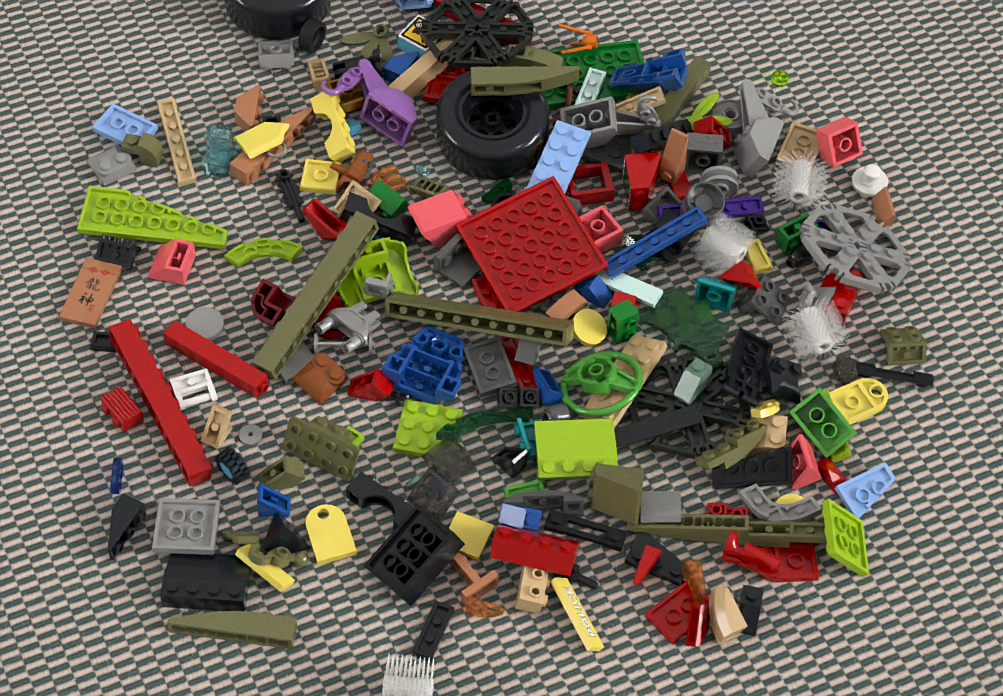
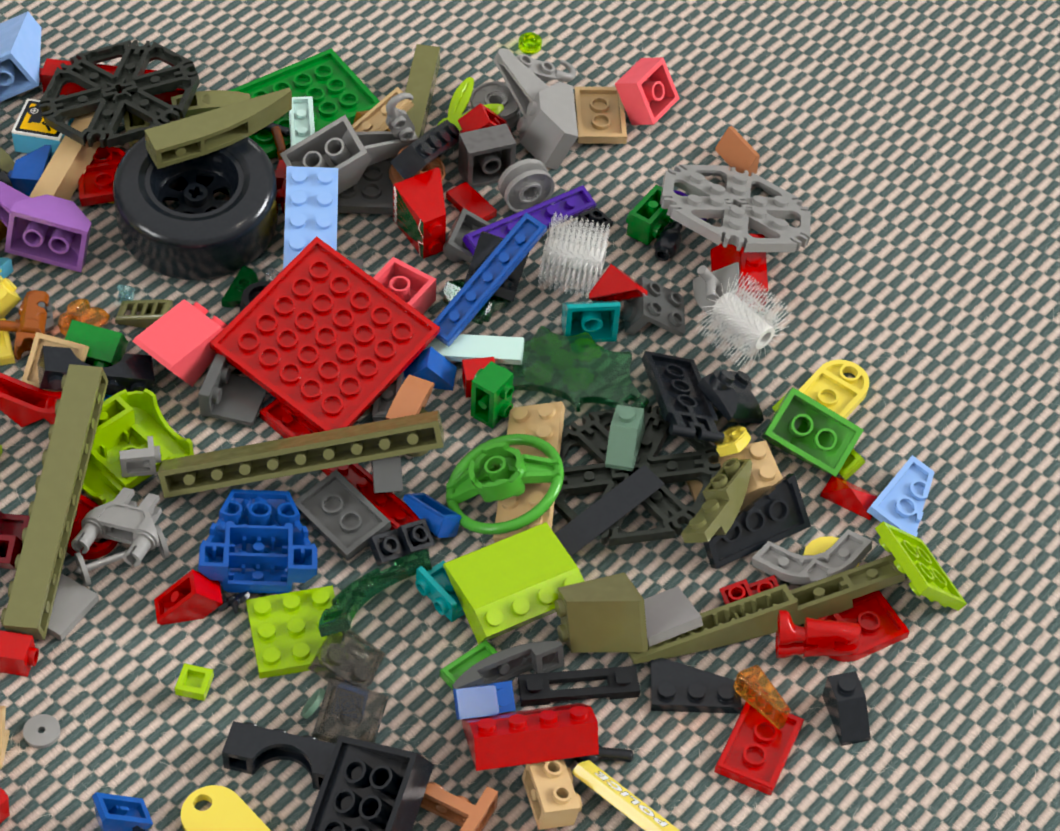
camera: 25 degrees left, 5 degrees down
black wheel [215,447,250,485] -> none
olive slope [259,455,305,490] -> none
olive bracket [282,416,360,481] -> none
dark orange slope [292,353,348,405] -> none
light yellow tile [449,511,494,561] -> none
black slope [491,446,528,479] -> none
dark grey head [542,403,572,421] -> none
orange plant [558,24,598,54] -> none
red window [565,162,615,205] -> none
light yellow tile [572,309,607,347] -> none
blue wedge [609,48,687,93] -> none
red slope [633,545,663,586] -> none
nougat slope [659,128,689,184] -> none
dark grey wheel [680,182,725,230] -> none
red slope [685,604,709,647] -> none
tan slope [709,587,747,644] -> none
light yellow tile [745,238,773,275] -> none
white piece [772,150,829,212] -> none
coral slope [791,434,822,489] -> none
clear smoke head [832,355,858,385] -> none
white plate [852,164,888,198] -> none
black container [855,361,934,388] -> none
olive bracket [880,326,927,365] -> none

